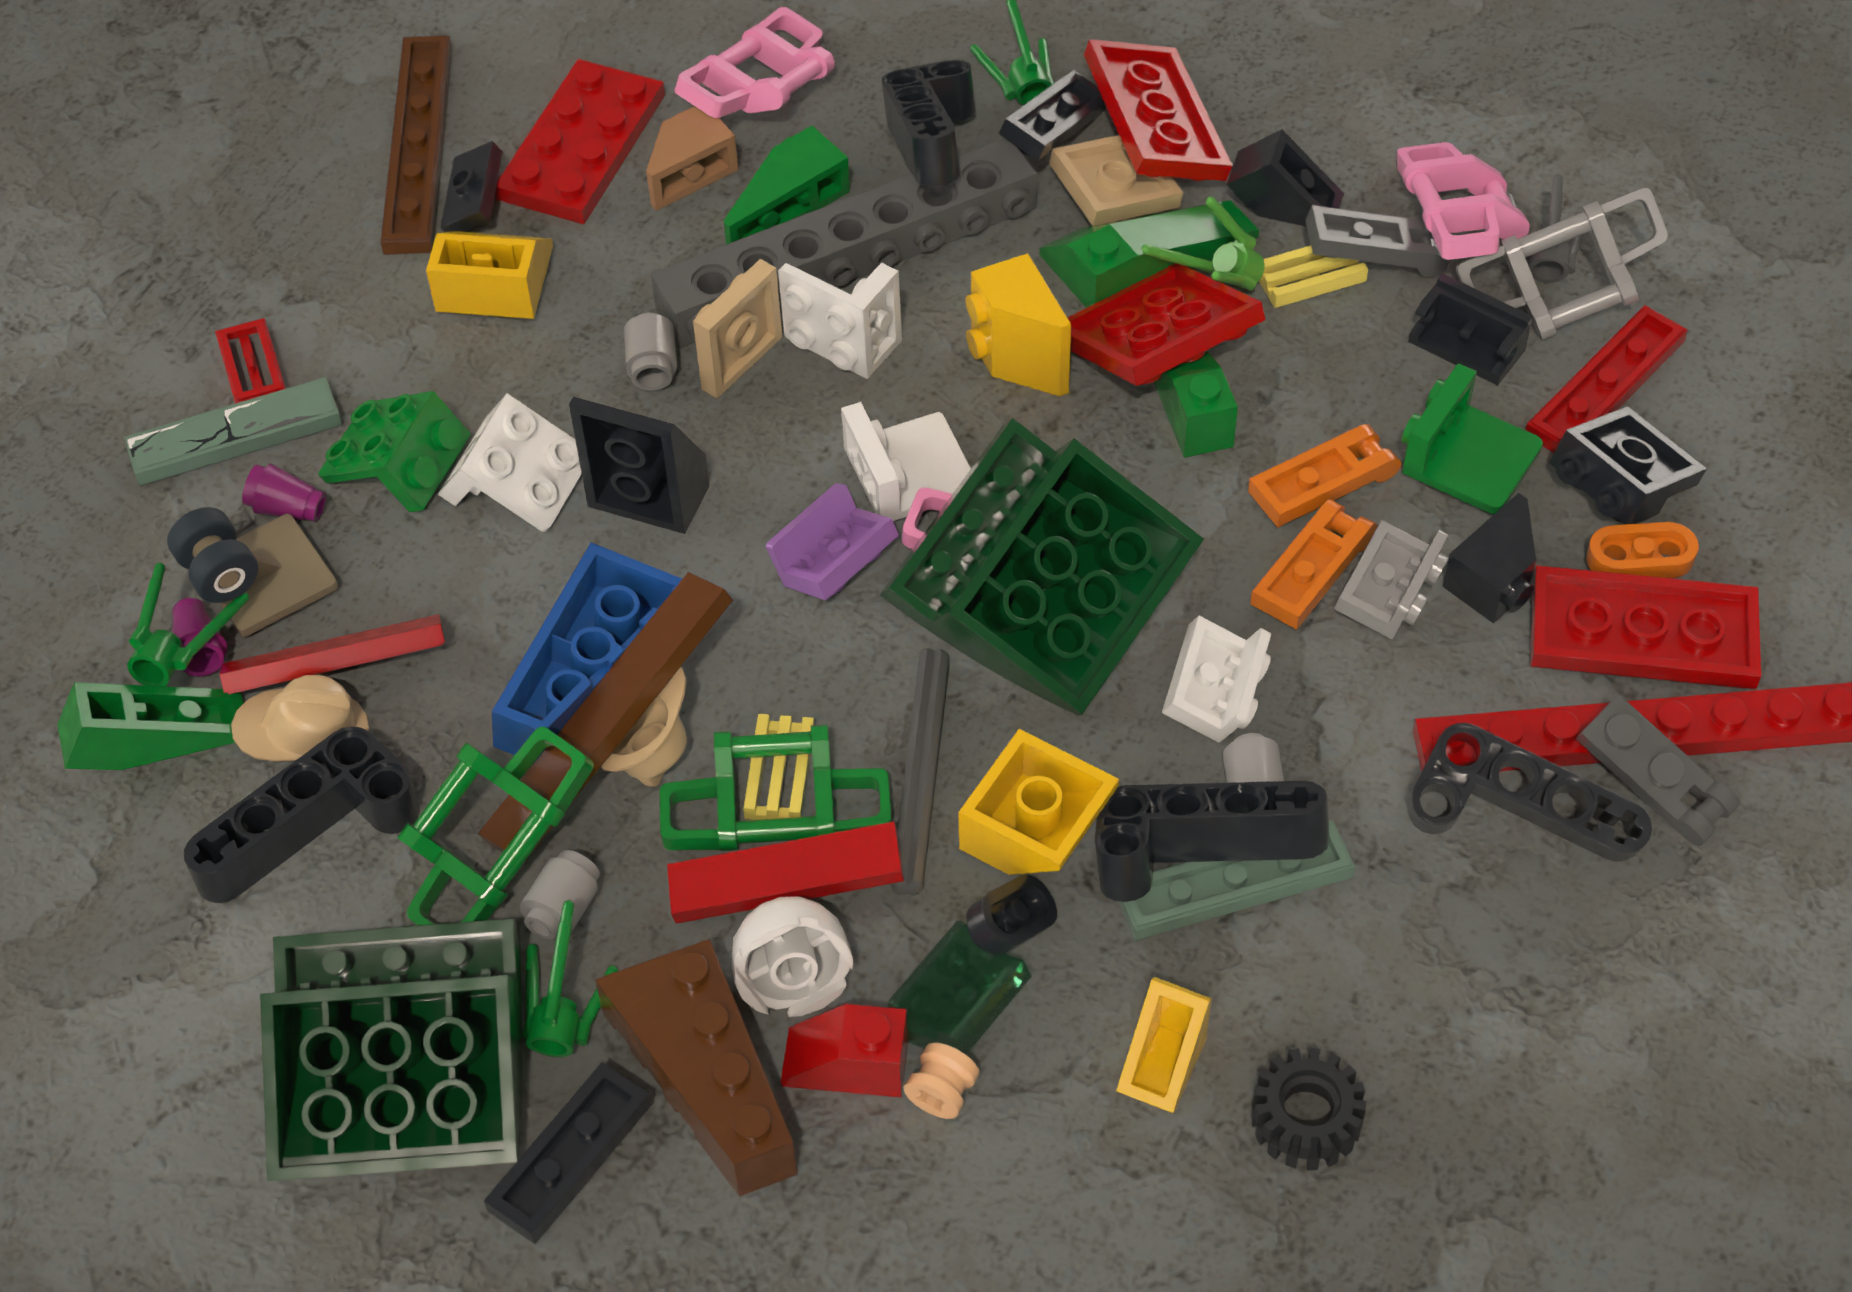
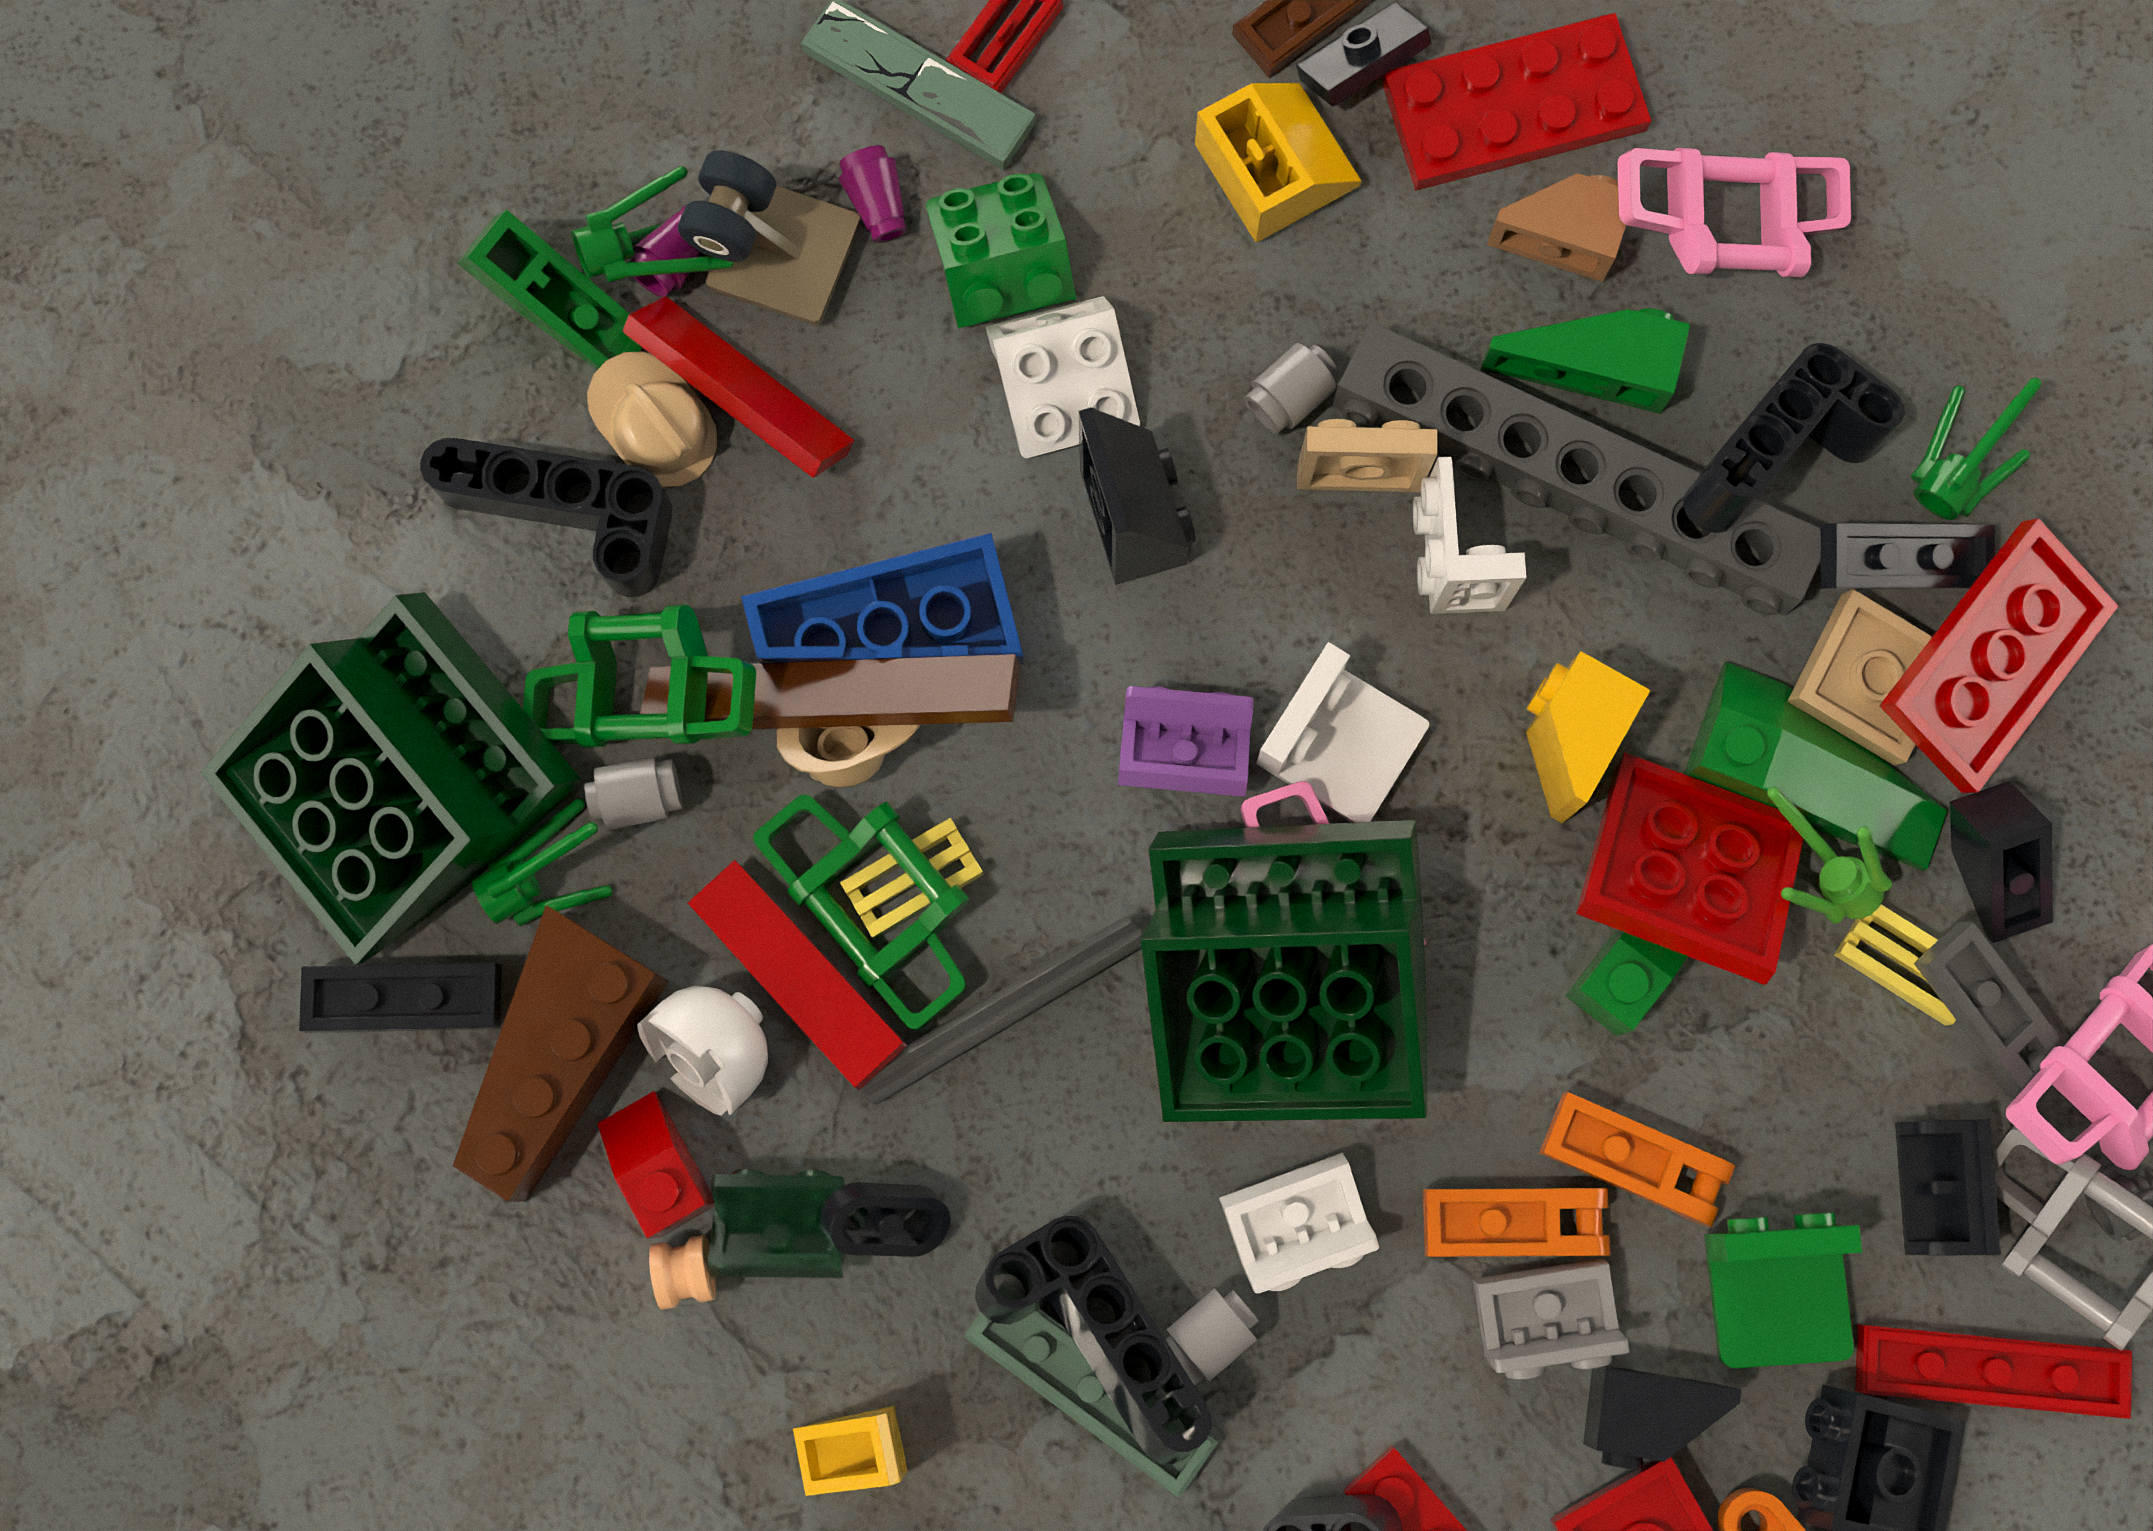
camera: 55 degrees right, 25 degrees up
yellow slope [958,729,1119,875] -> none

